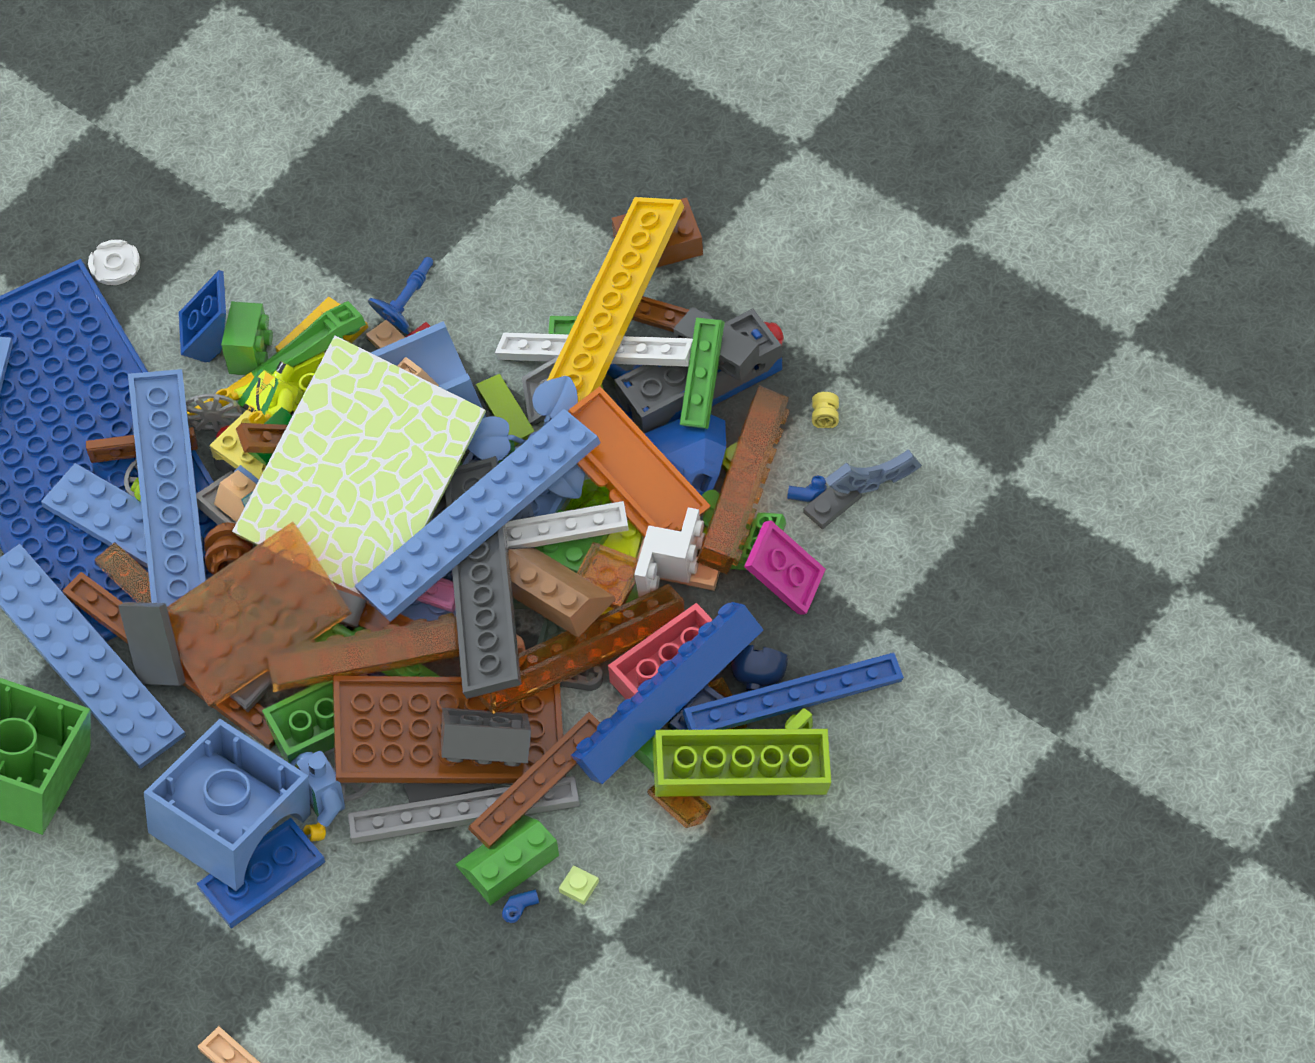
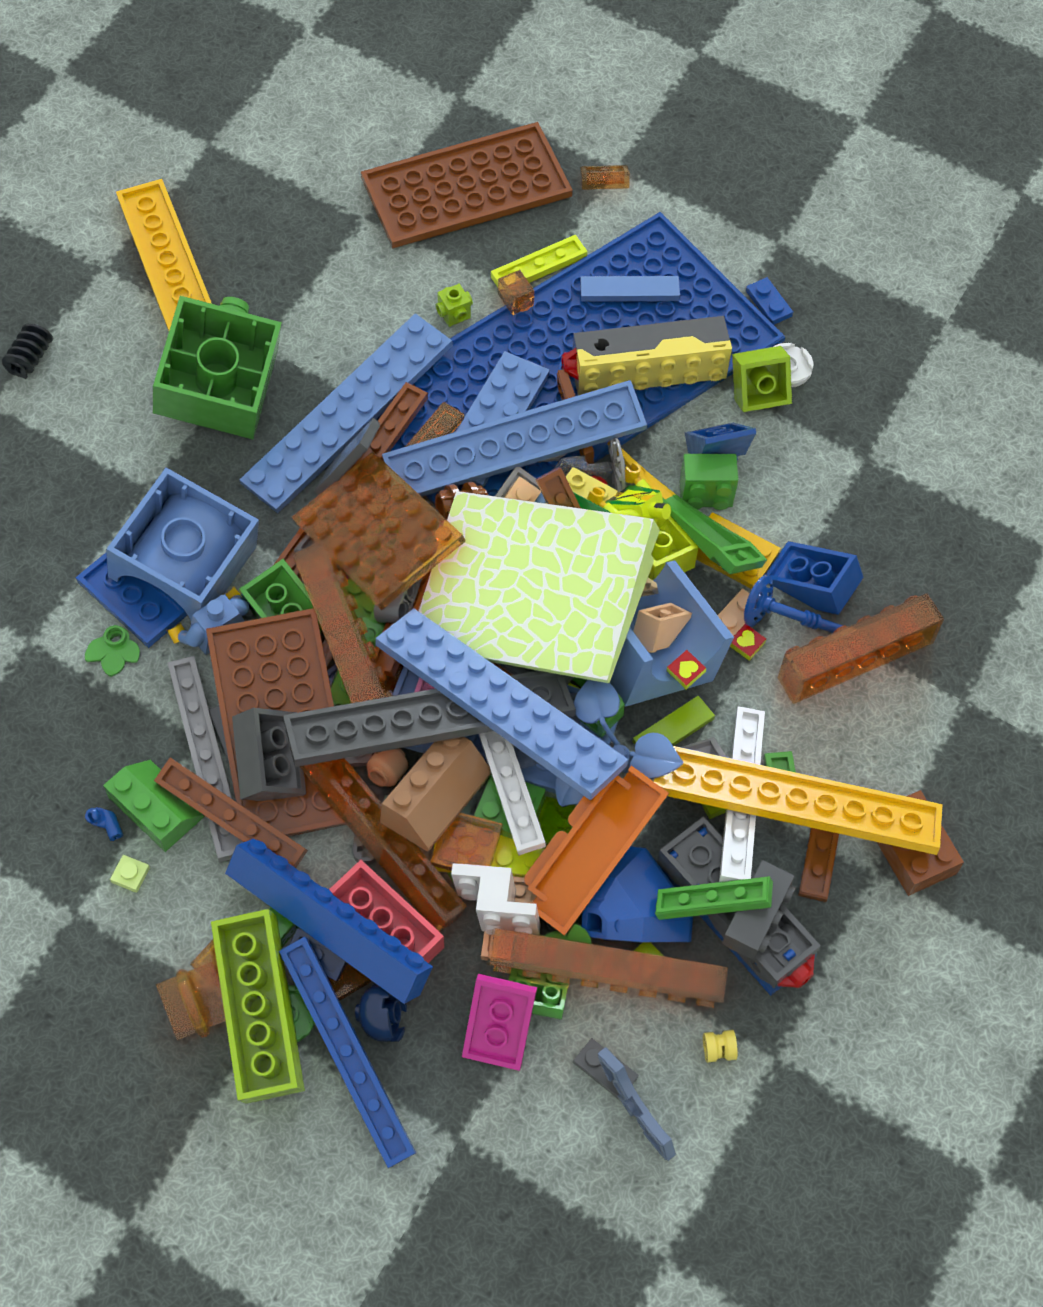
camera: 75 degrees right, 5 degrees up
lime plate [785,708,813,729] -> none
blue arm [787,475,827,502] -> none
none -> bright green plate [85,625,140,677]
none -> clear orange tile [156,961,226,1040]
none -> clear slope [553,456,613,480]
none -> light yellow piece [561,316,732,395]
none -> tile [667,650,706,689]
none -> lime brick [732,346,792,412]
none -> blue plate [746,277,793,325]
none -> blue slope [765,541,864,615]
none -> clear orange brick [778,593,944,704]

